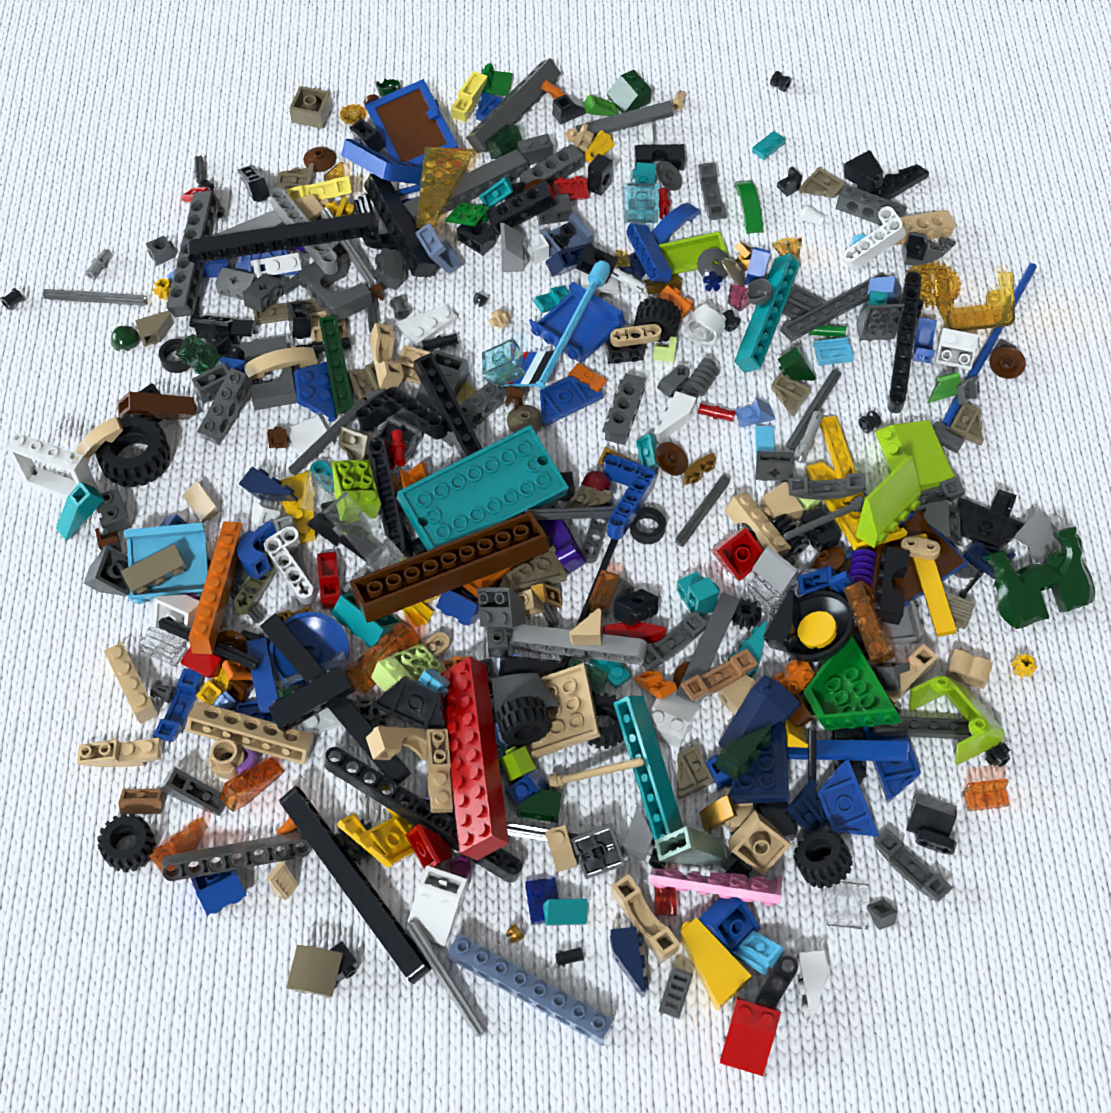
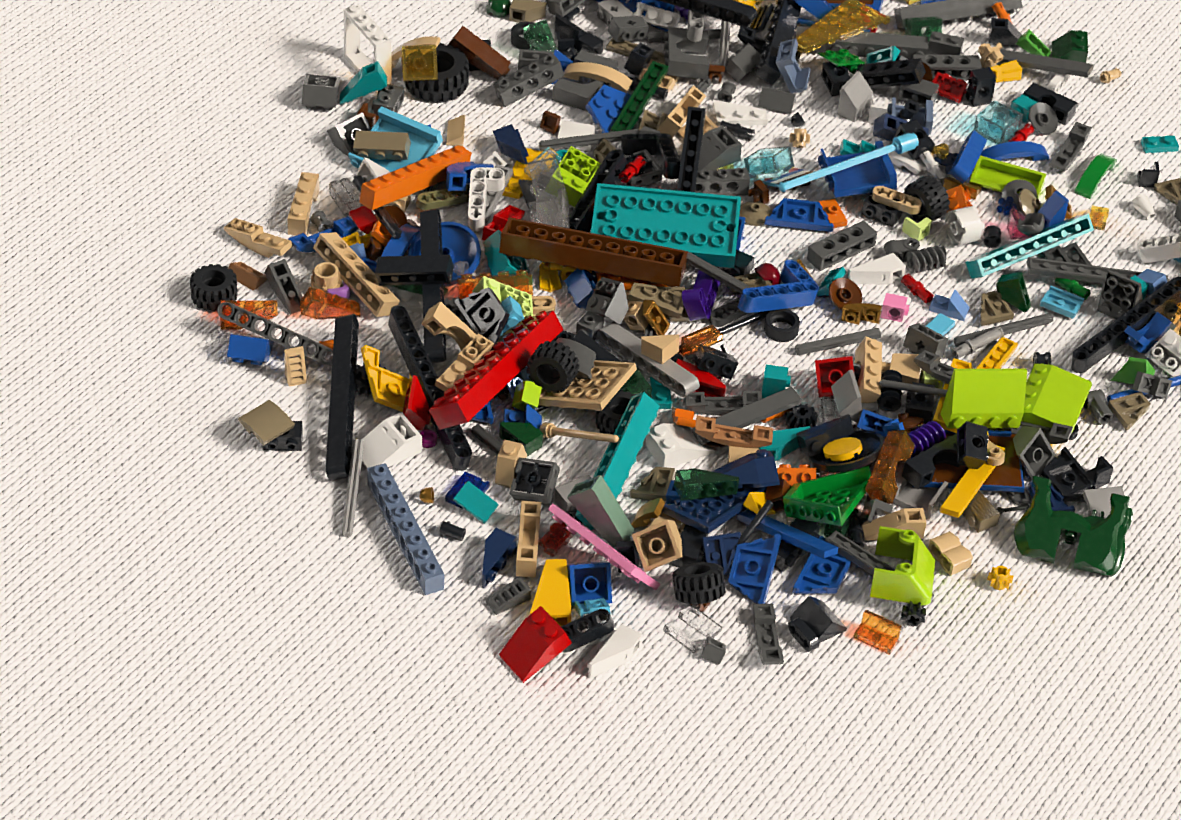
camera: 35 degrees right, 15 degrees down
none -> dark grey slope [301,74,340,110]
none -> clear yellow slope [401,45,438,81]
none -> dark grey panel [758,87,797,114]
none -> bright pink brick [881,293,910,322]
none -> black brick [957,421,989,469]

